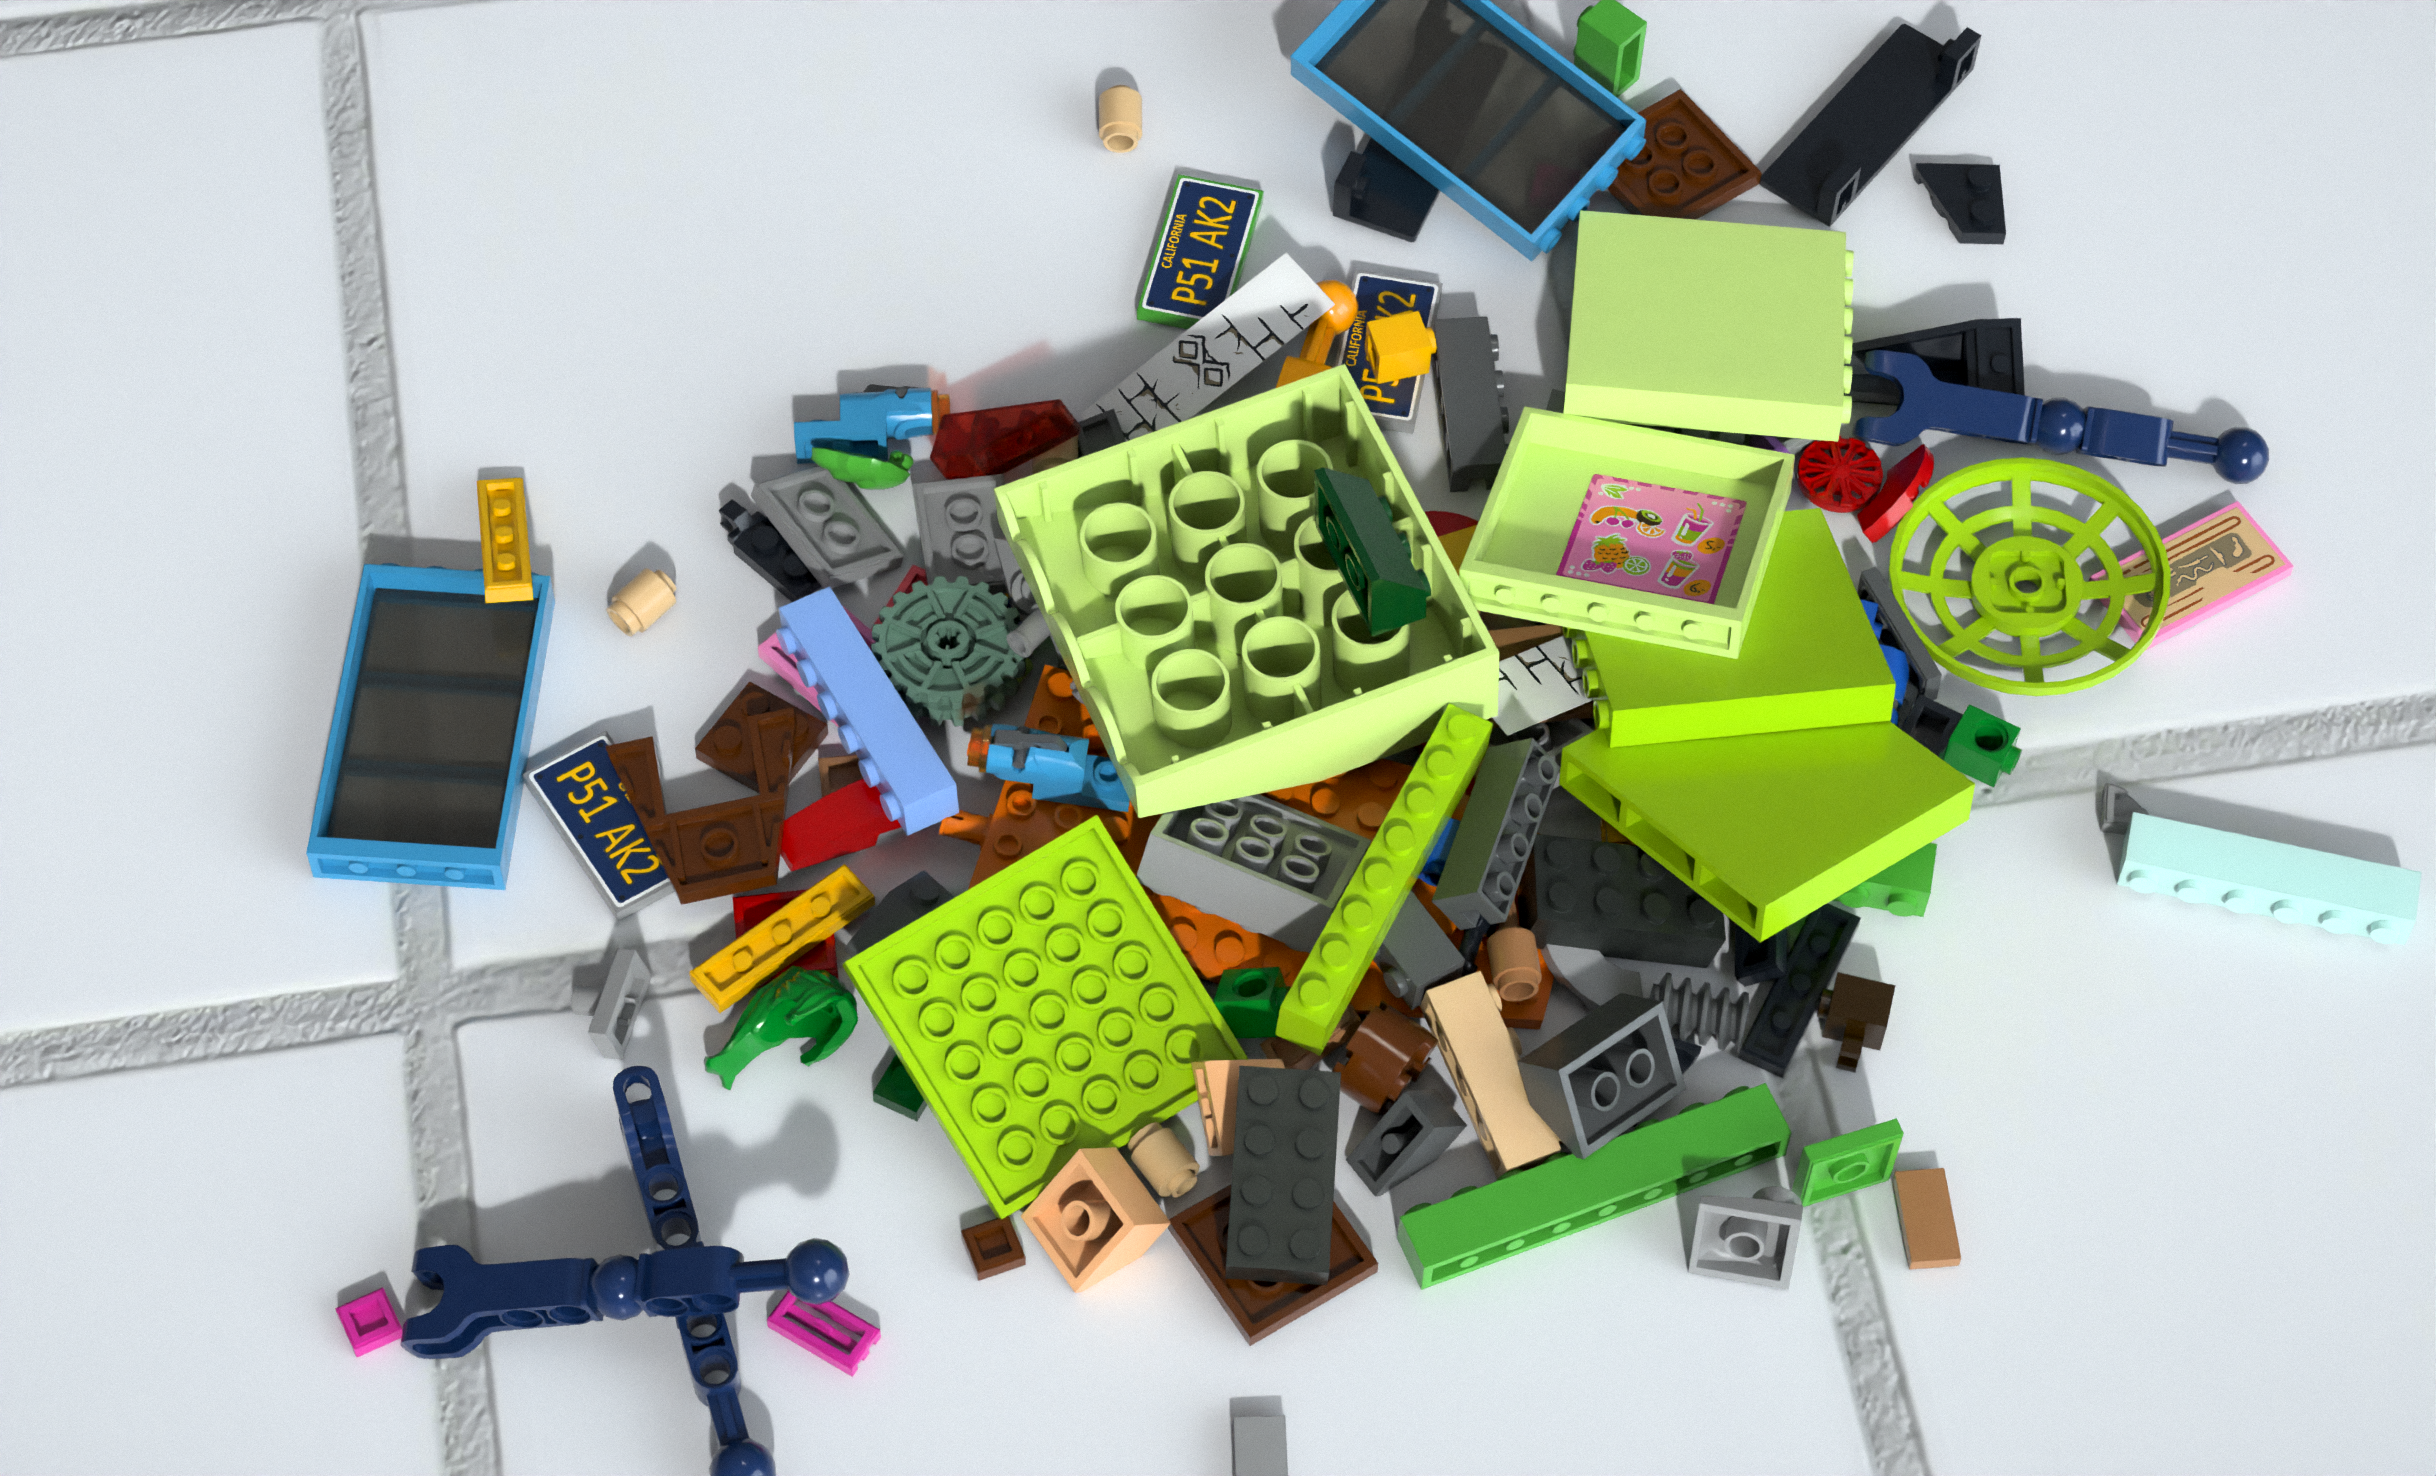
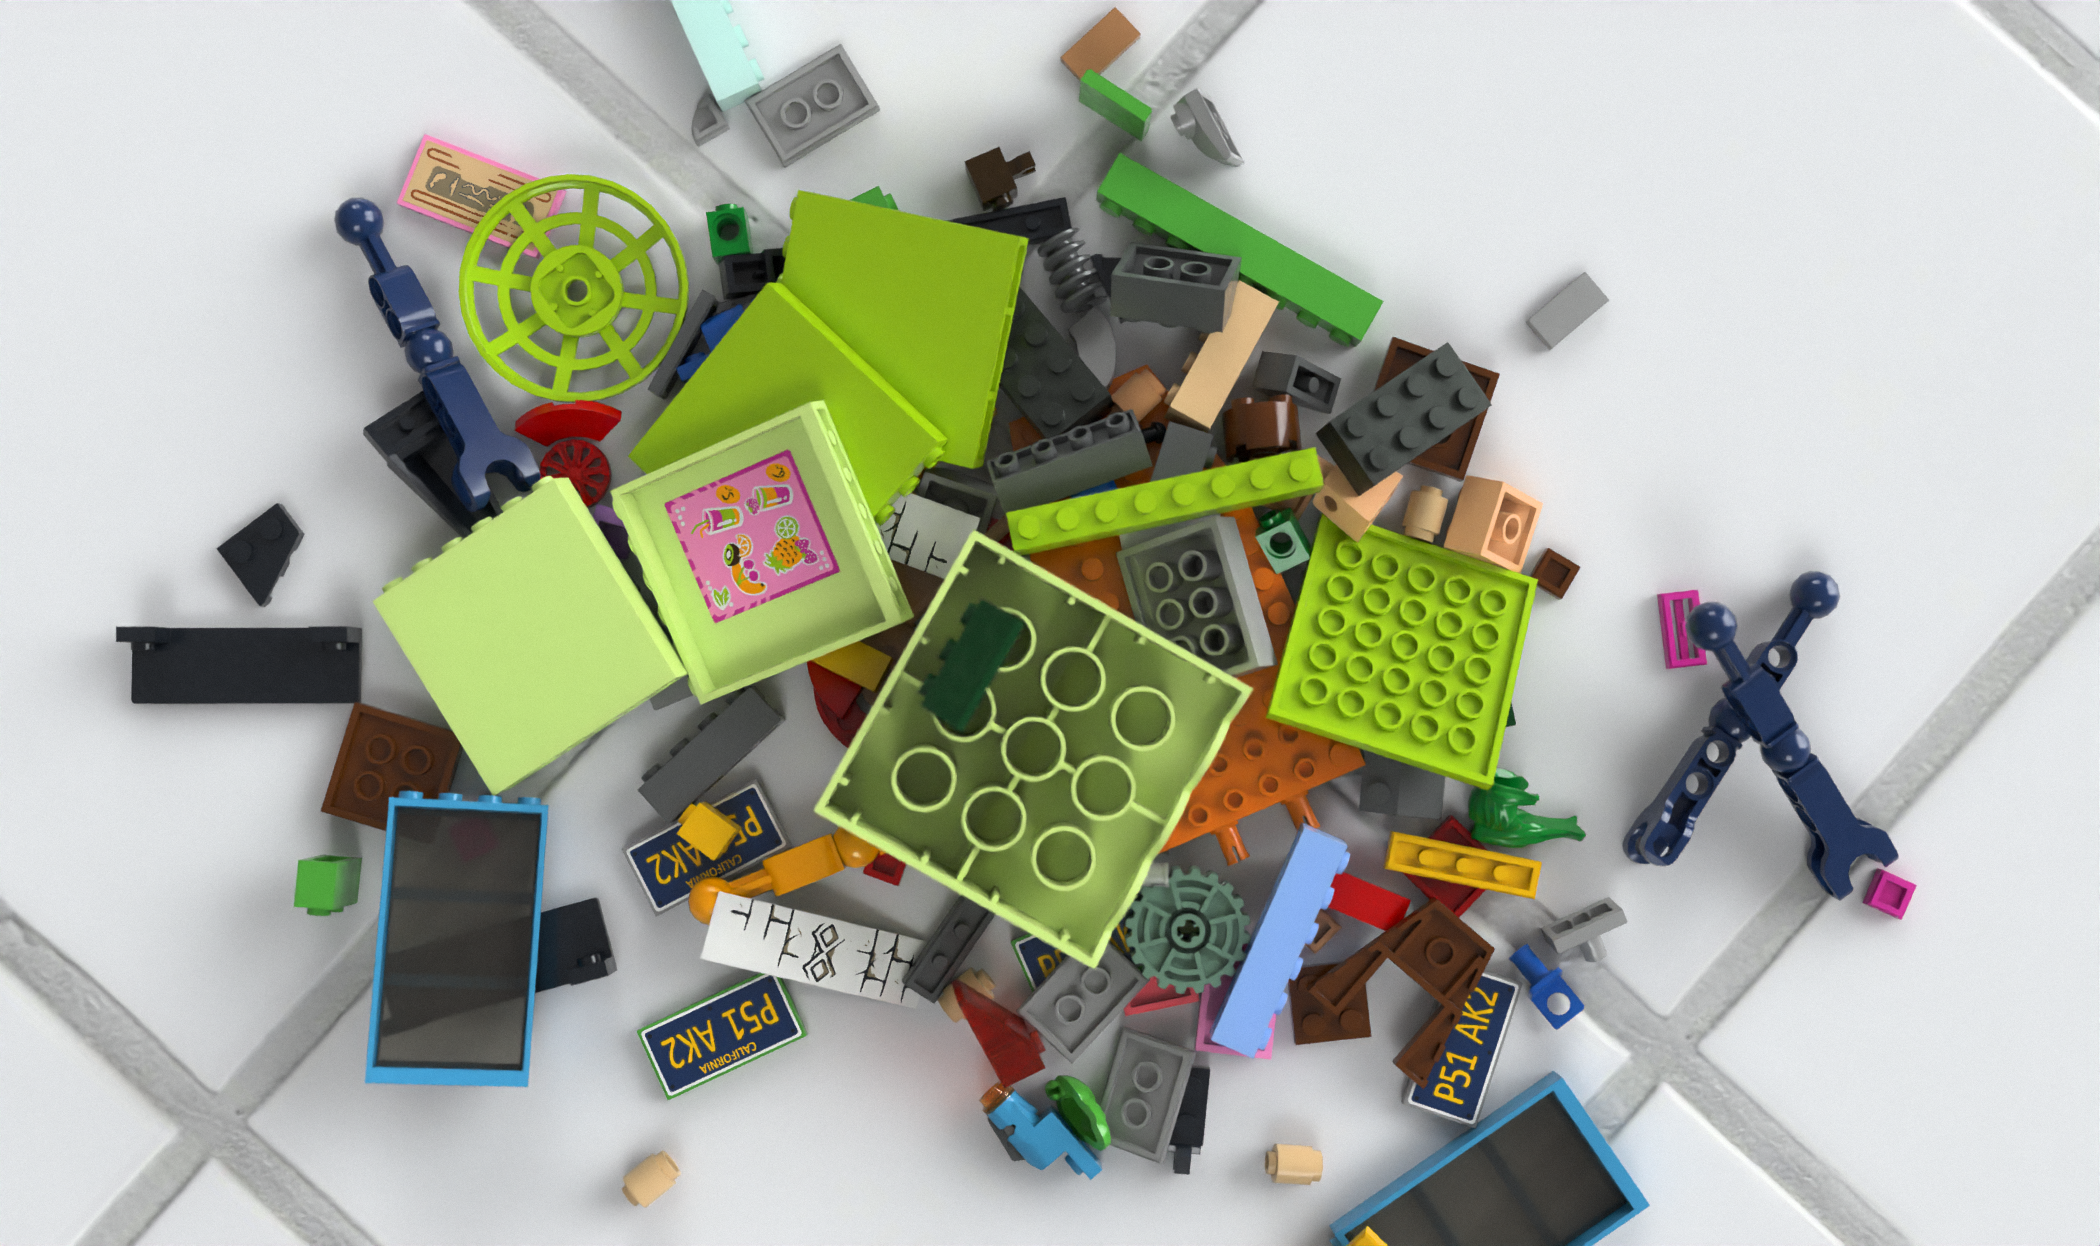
camera: 130 degrees left, 30 degrees up
dark azure plate [967,724,1130,812] -> none
none -> light grey tile [745,44,880,167]
none -> blue bracket [1509,944,1584,1030]

